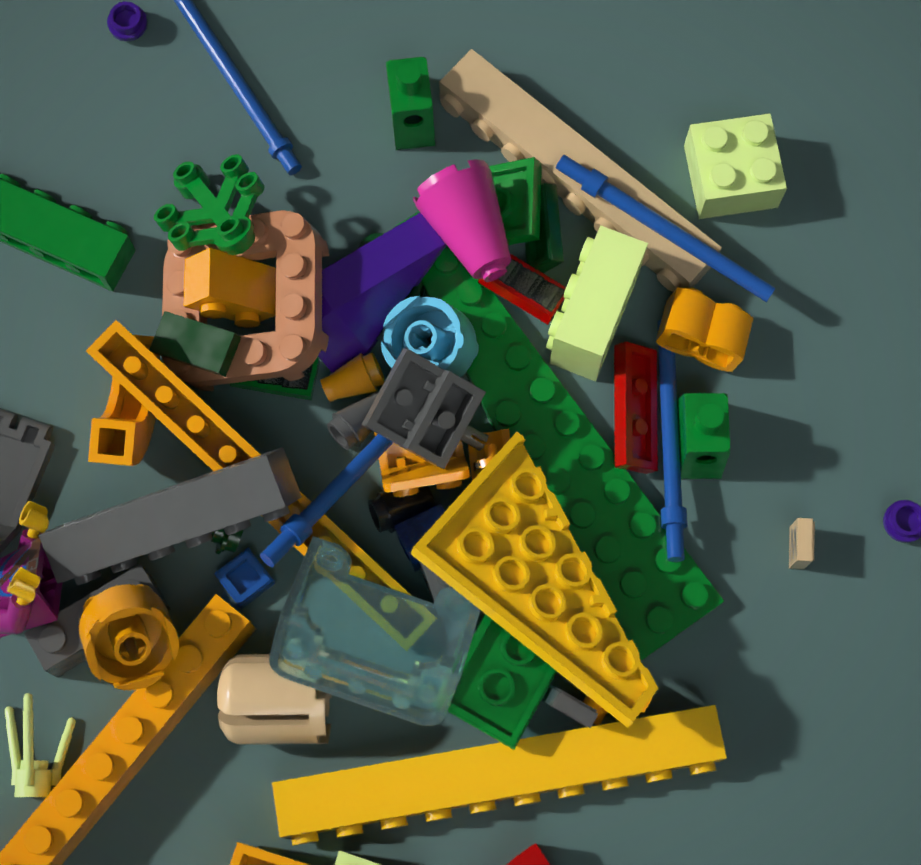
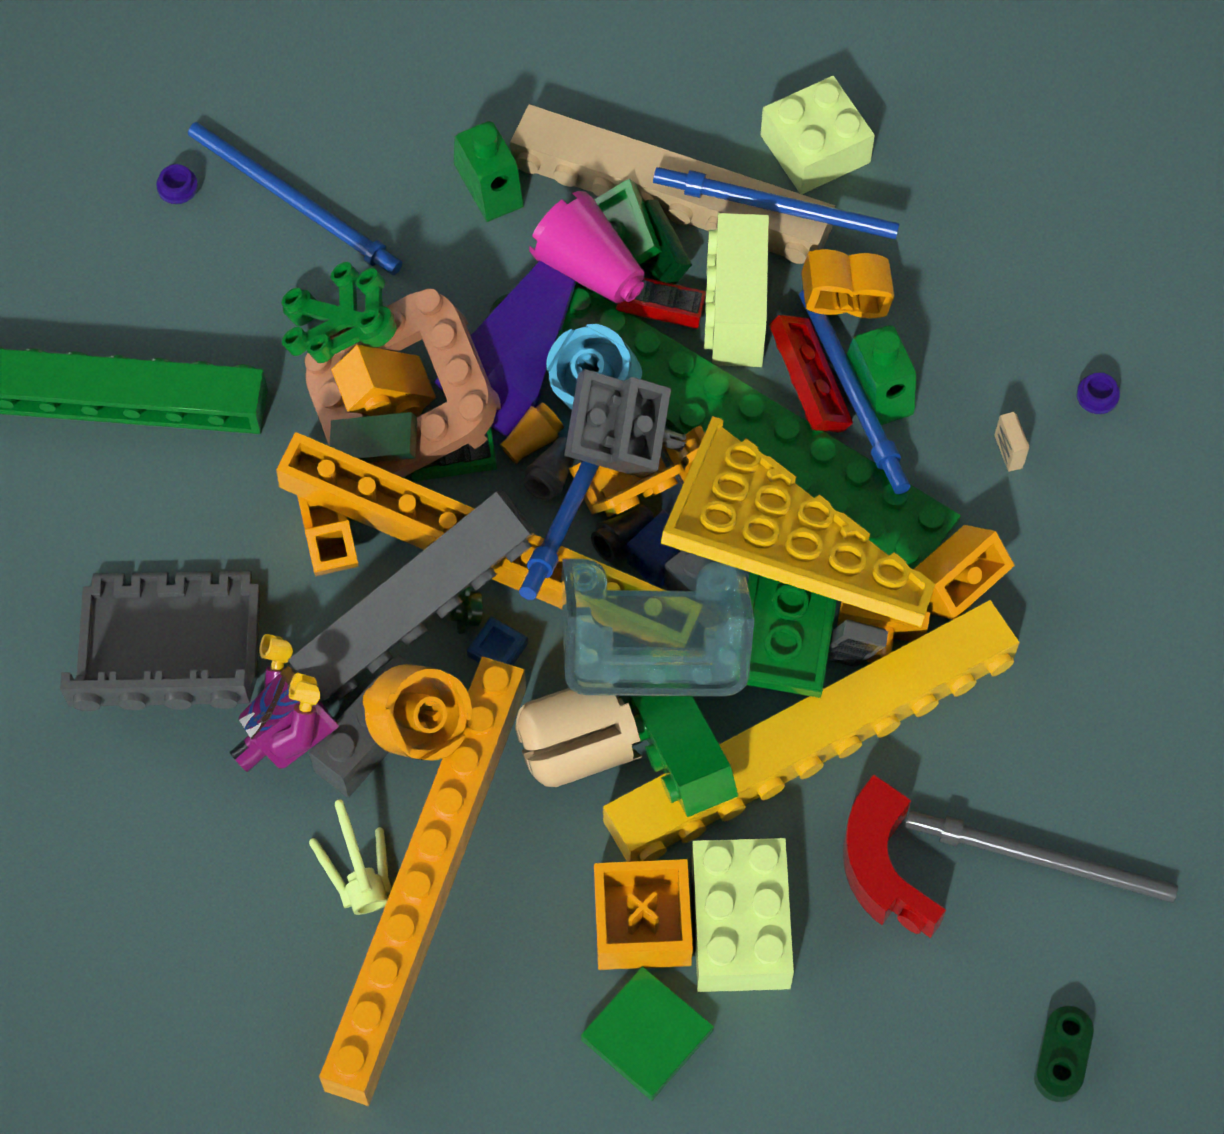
camera: 20 degrees left, 10 degrees down
none -> green brick [614,647,738,817]
none -> light orange brick [914,525,1015,620]

